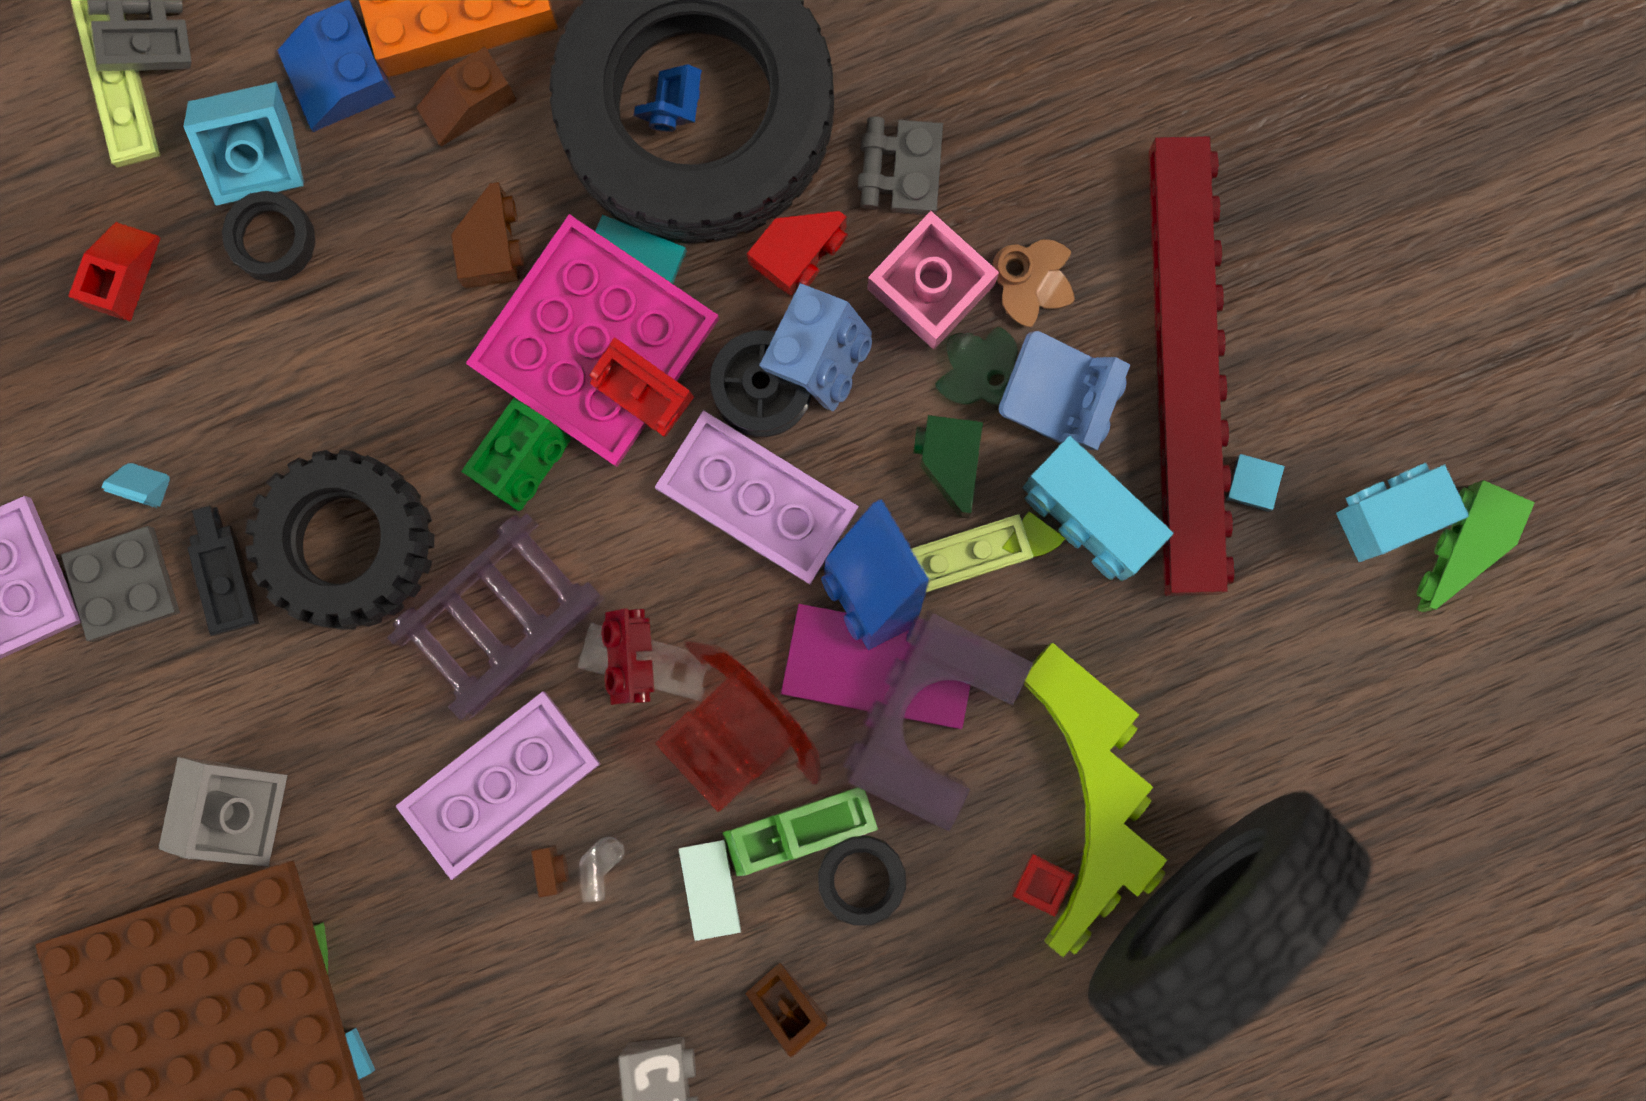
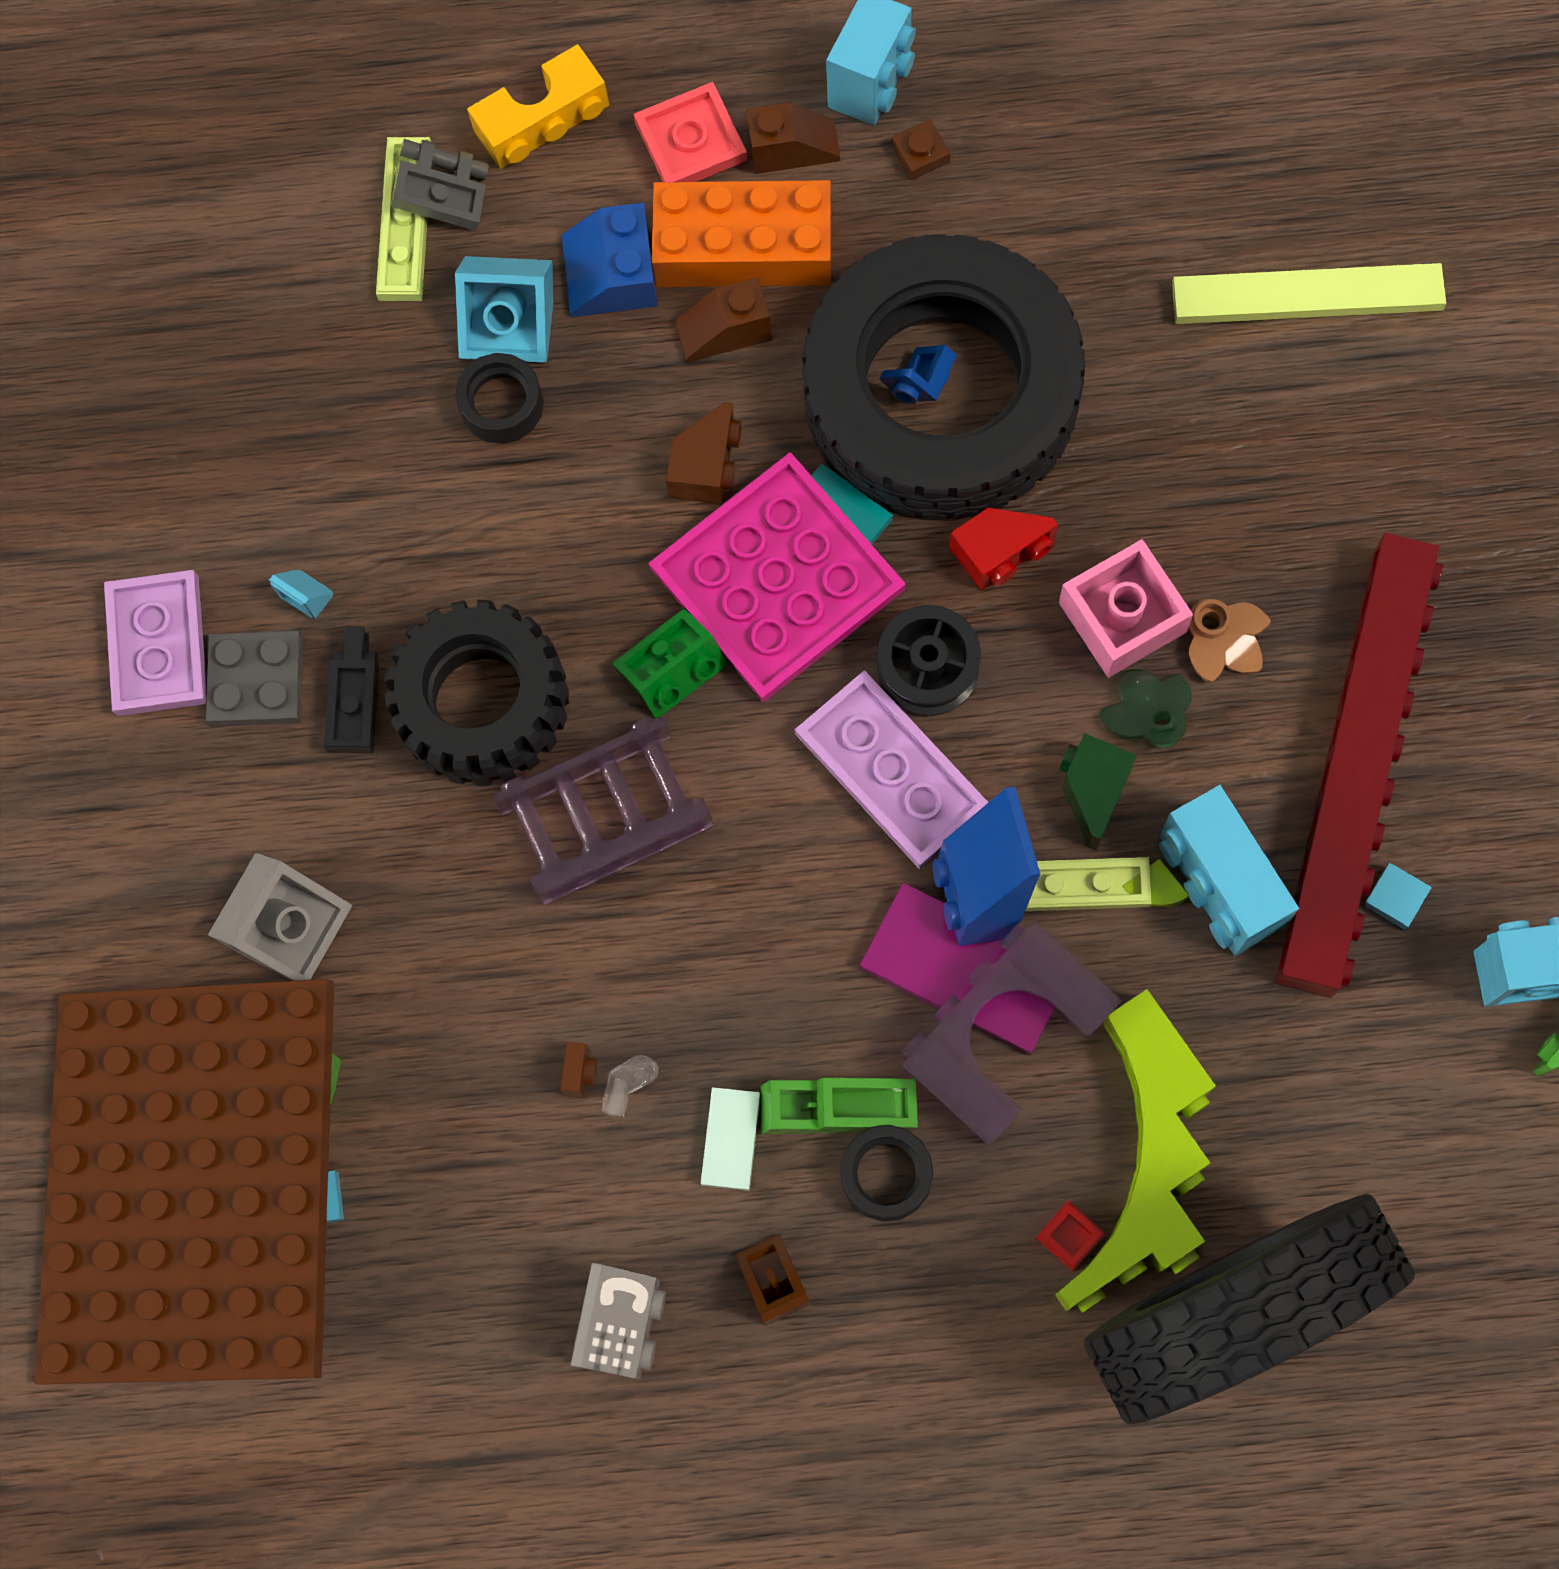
camera: 20 degrees right, 10 degrees down
red slope [68,222,161,322] -> none
lavender plate [395,691,601,880] -> none
clear plate [578,623,714,702] -> none
red hinge [589,337,694,437] -> none
dark red hinge [601,608,655,705] -> none
clear red piece [655,641,822,812] -> none
medium blue bracket [759,283,872,411] -> none
dark grey plate [857,117,943,215] -> none
medium blue bracket [999,331,1131,450] -> none

